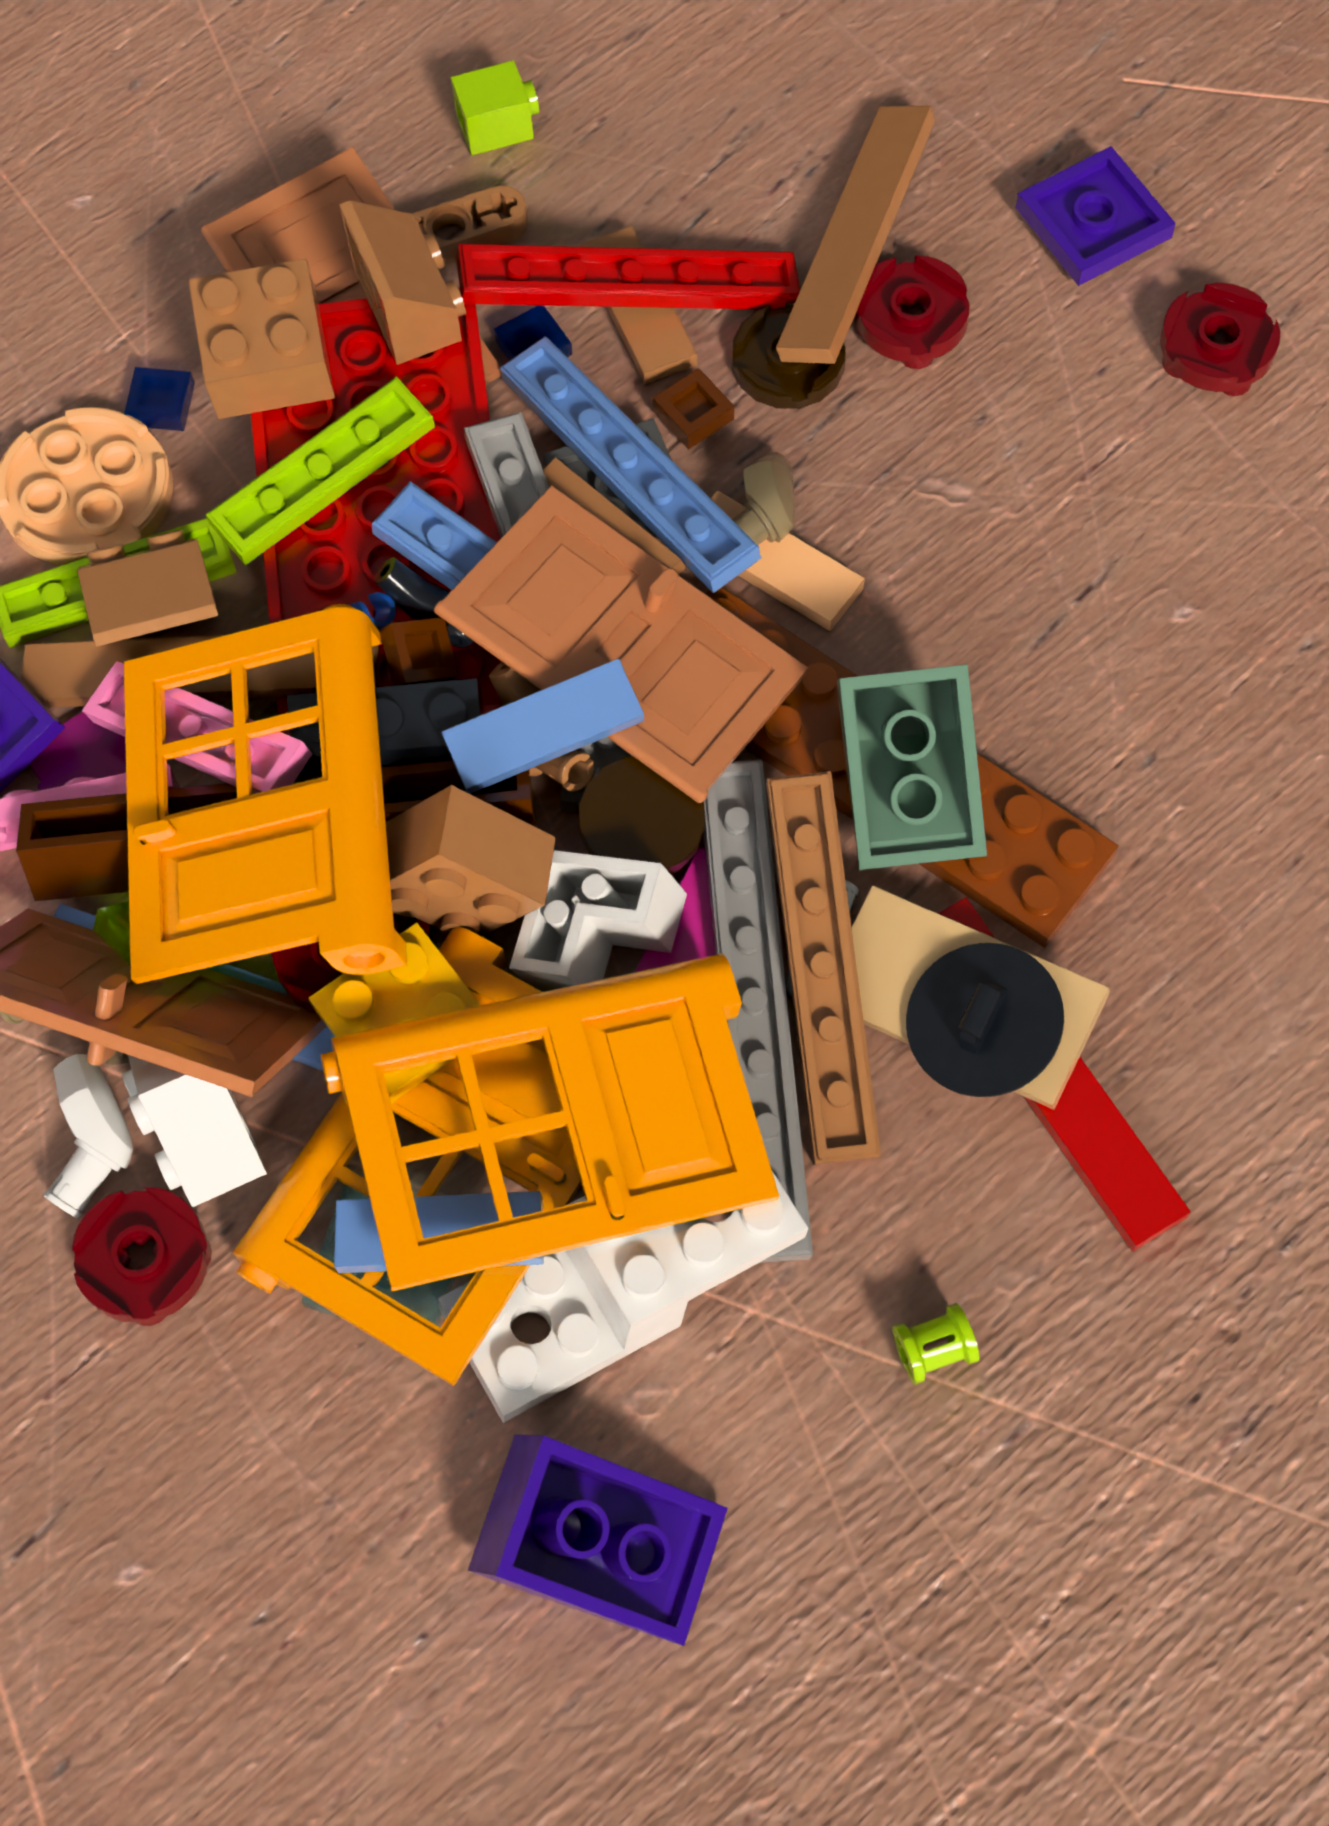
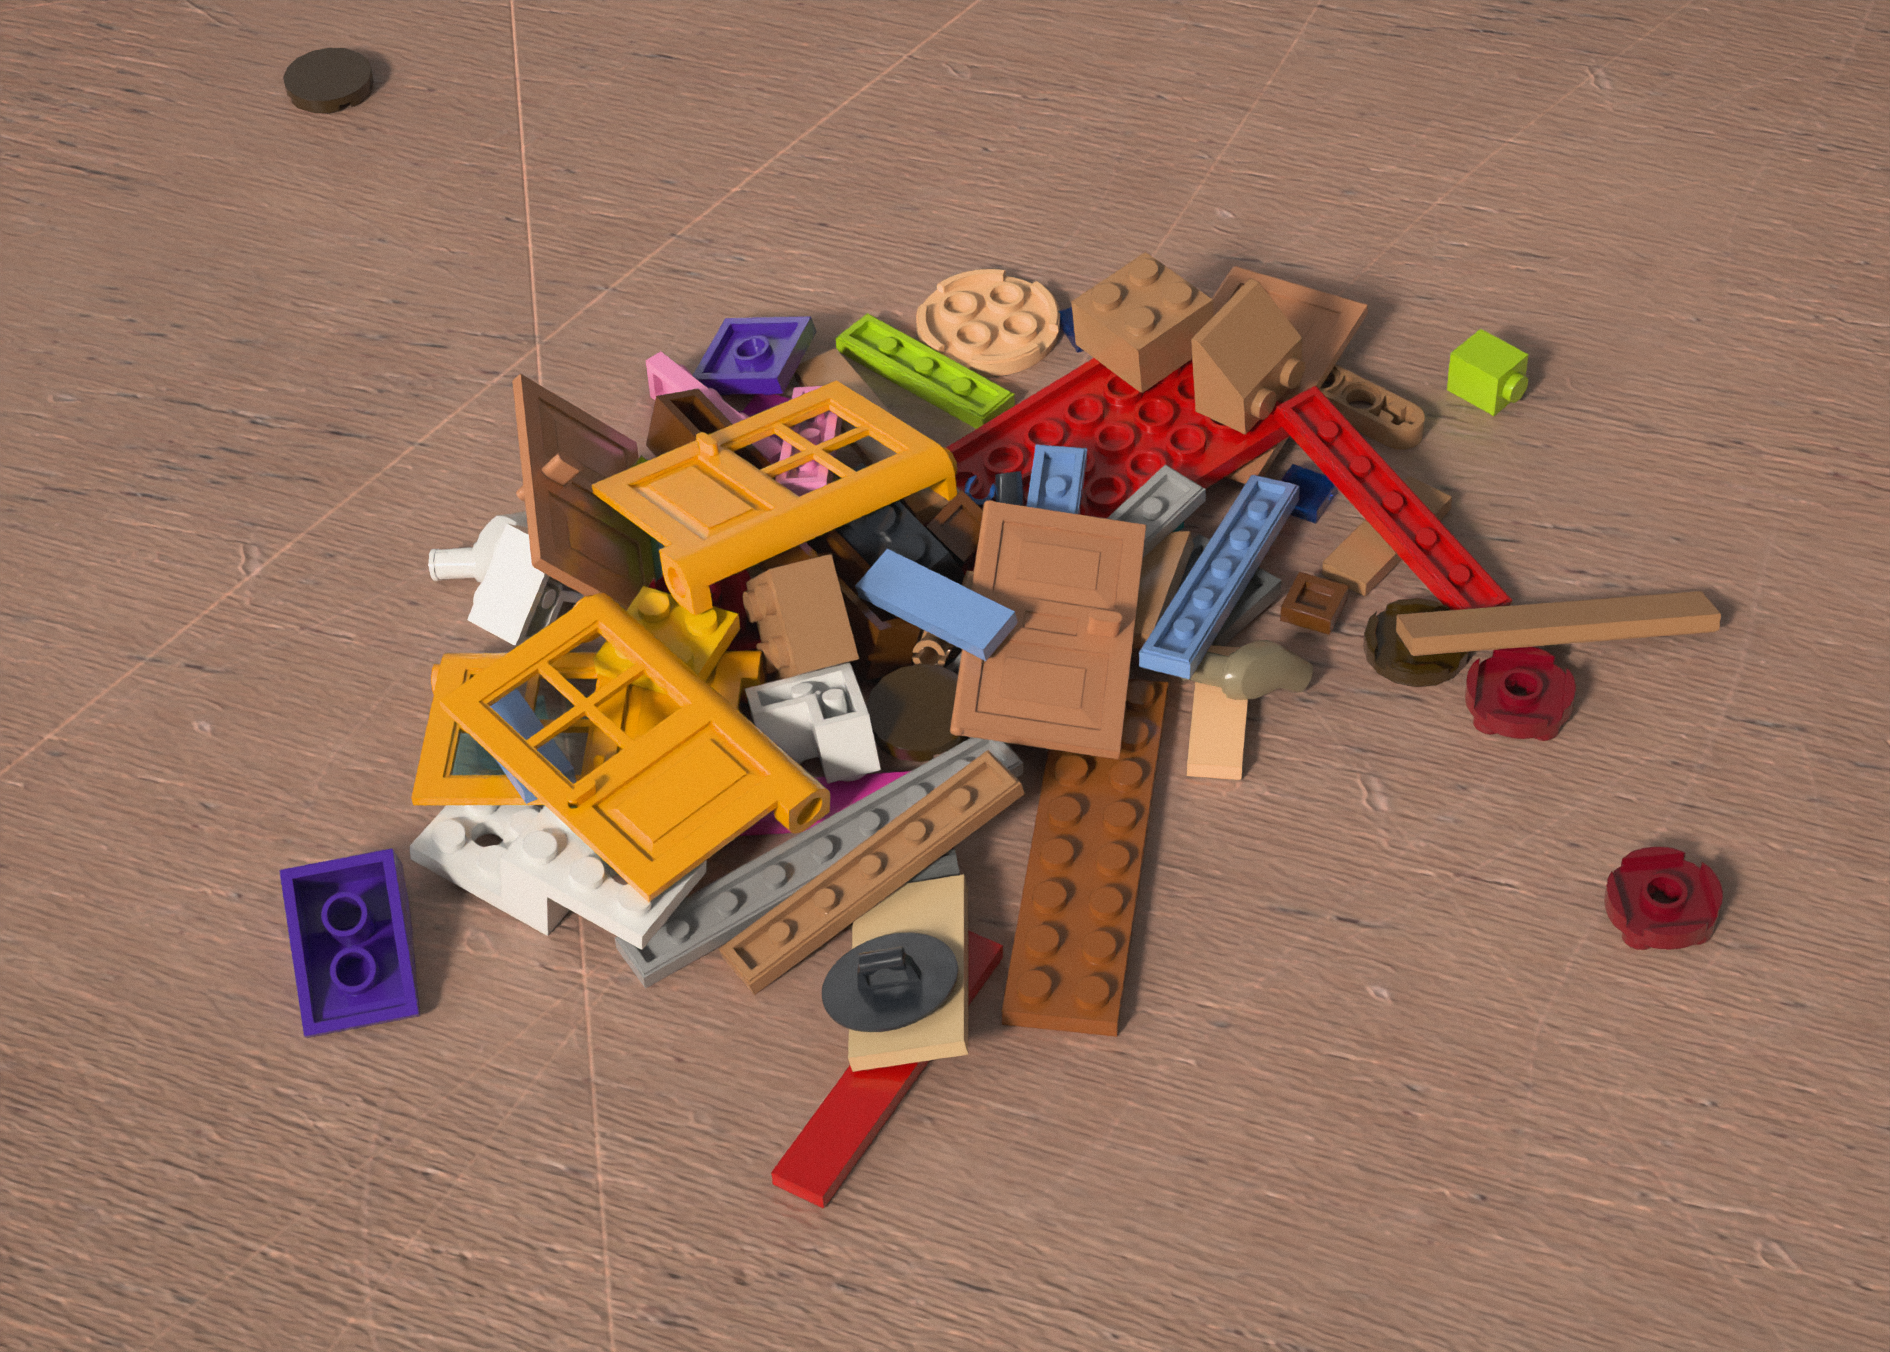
camera: 60 degrees right, 20 degrees down
dark red plate [72,1187,212,1326] -> none
medium nougat slope [77,530,218,647] -> none
lime tile [206,376,435,566] -> none
sand green slope [837,664,987,870] -> none
lime bush [892,1303,980,1385] -> none
dark purple plate [1015,146,1176,286] -> none

